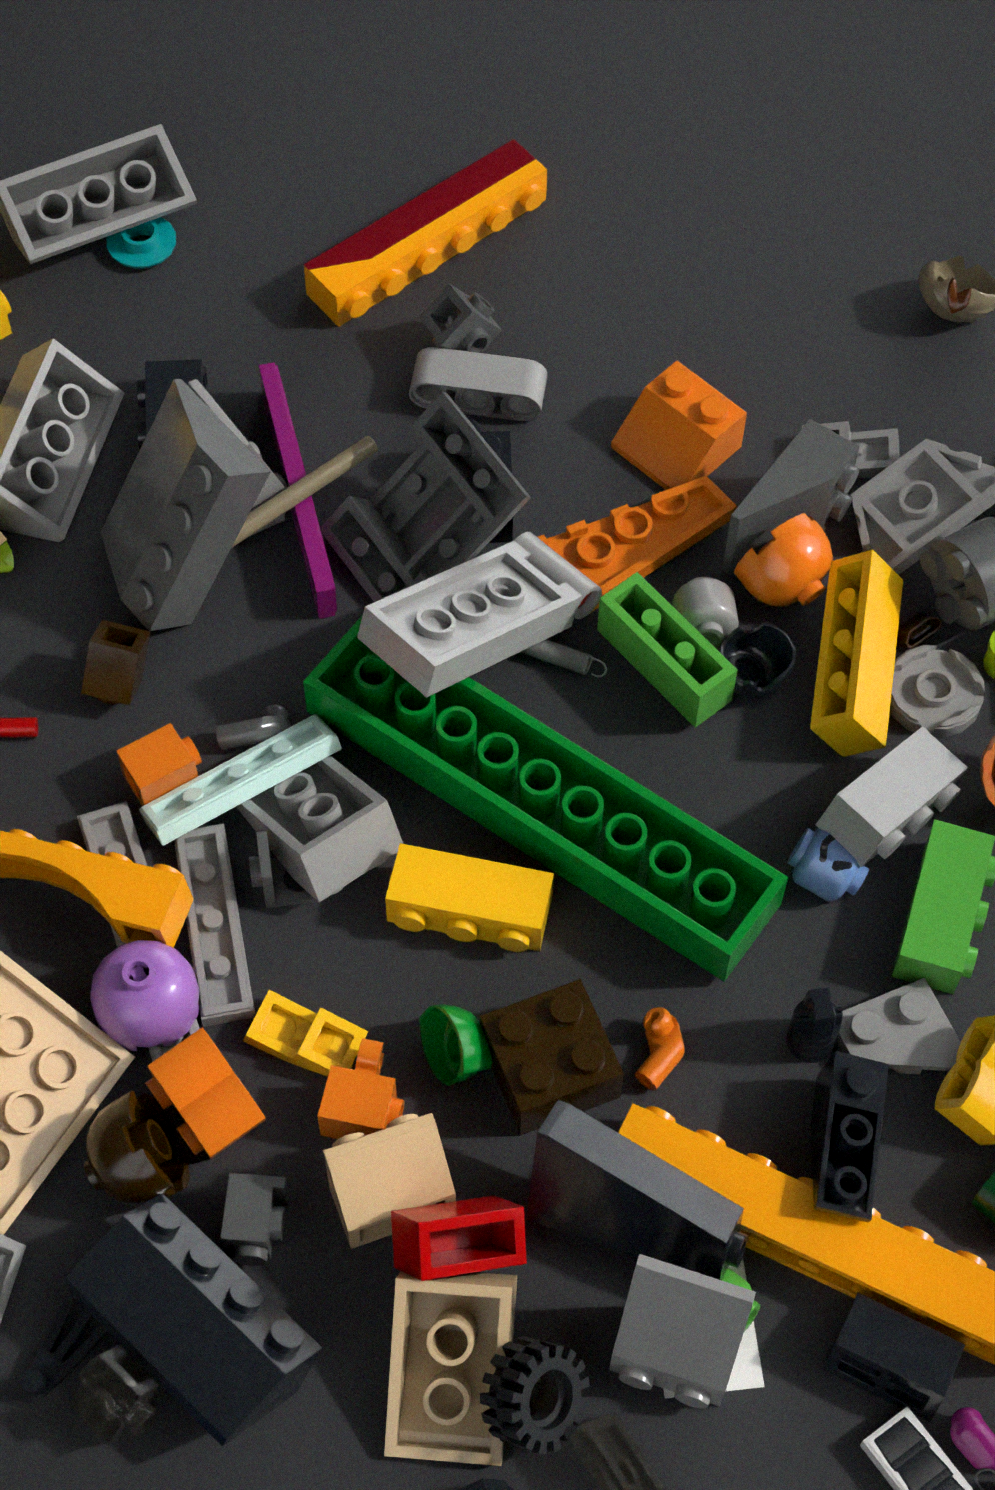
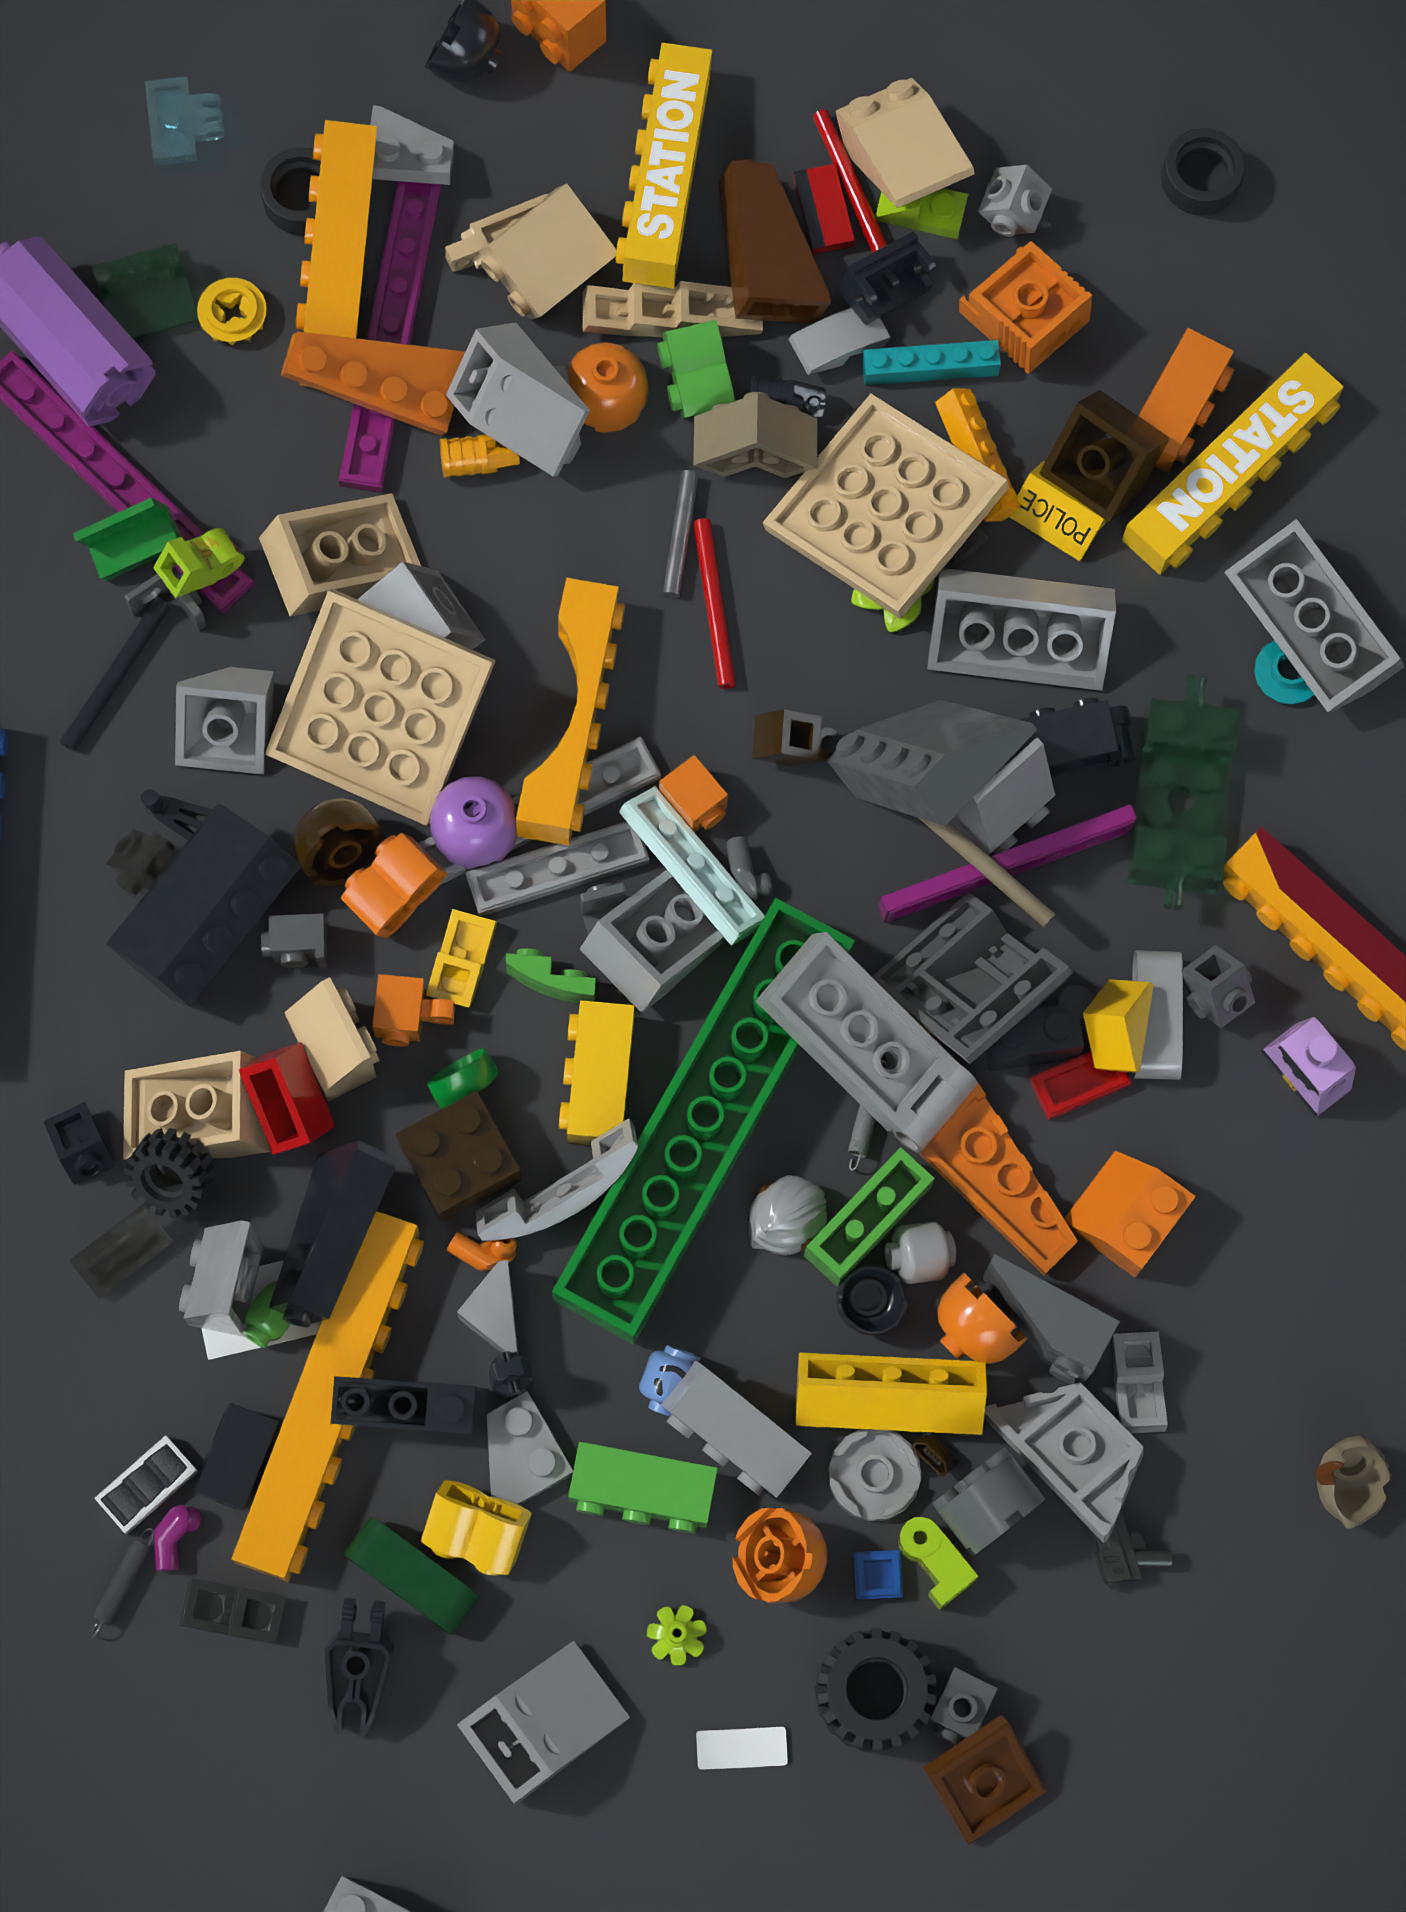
camera: 80 degrees right, 15 degrees up
none -> light grey slope [457,1260,518,1354]
none -> light grey slope [475,1119,638,1241]
none -> bright green slope [506,948,596,1004]
none -> light grey hair [748,1175,827,1256]
none -> red tile [1029,1051,1132,1120]
none -> yellow slope [1083,979,1154,1073]
none -> clear green brick [1126,675,1240,910]
none -> lavender torso [1261,1017,1356,1117]

